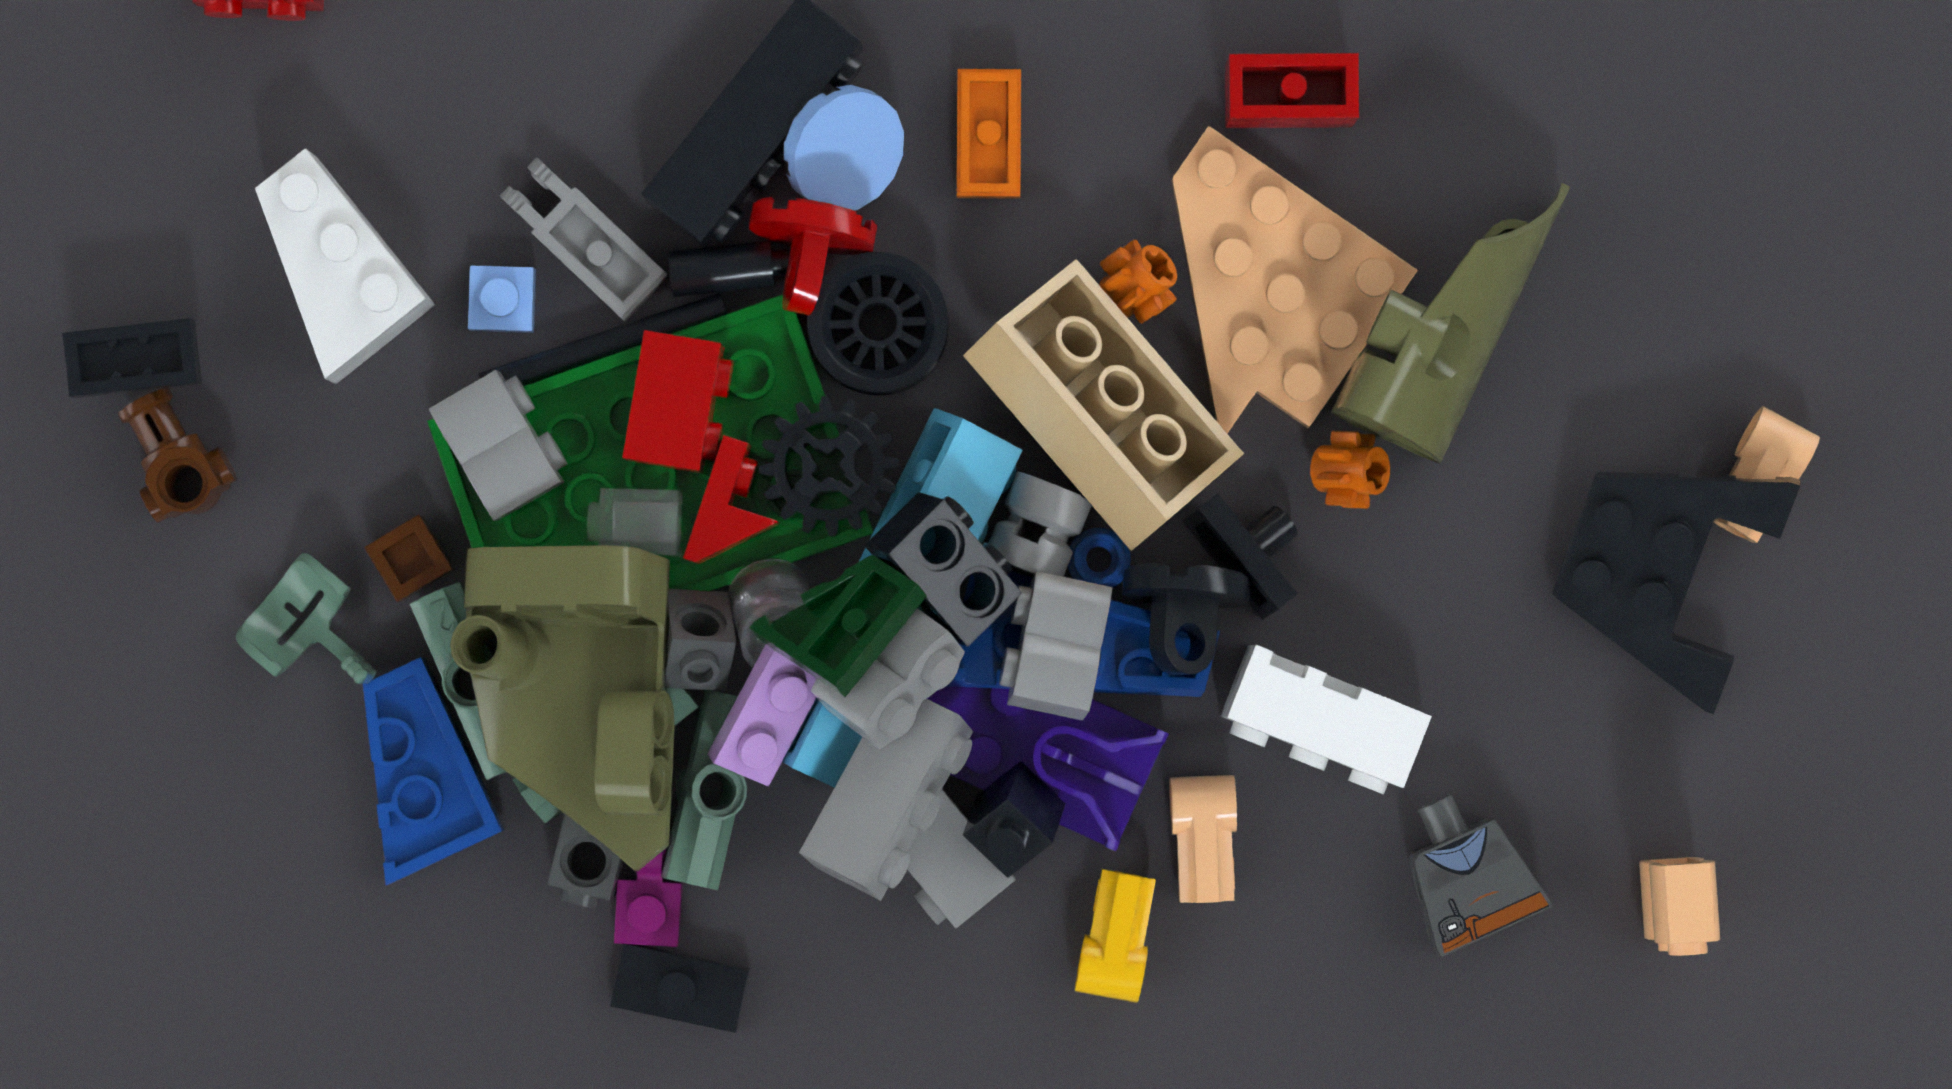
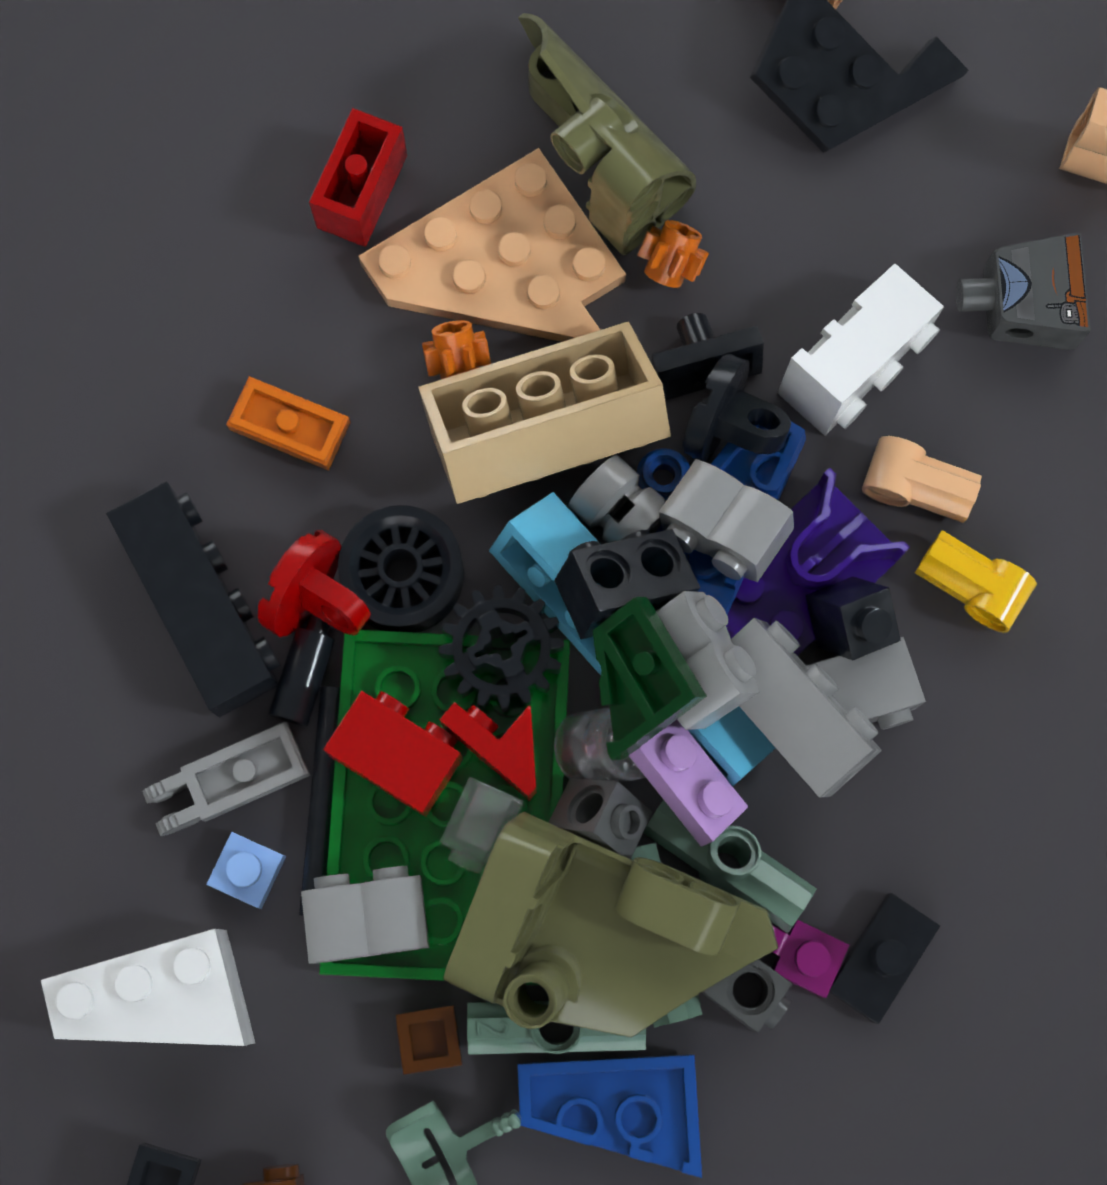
camera: 70 degrees left, 10 degrees down
light blue tile [784,85,904,210] -> none

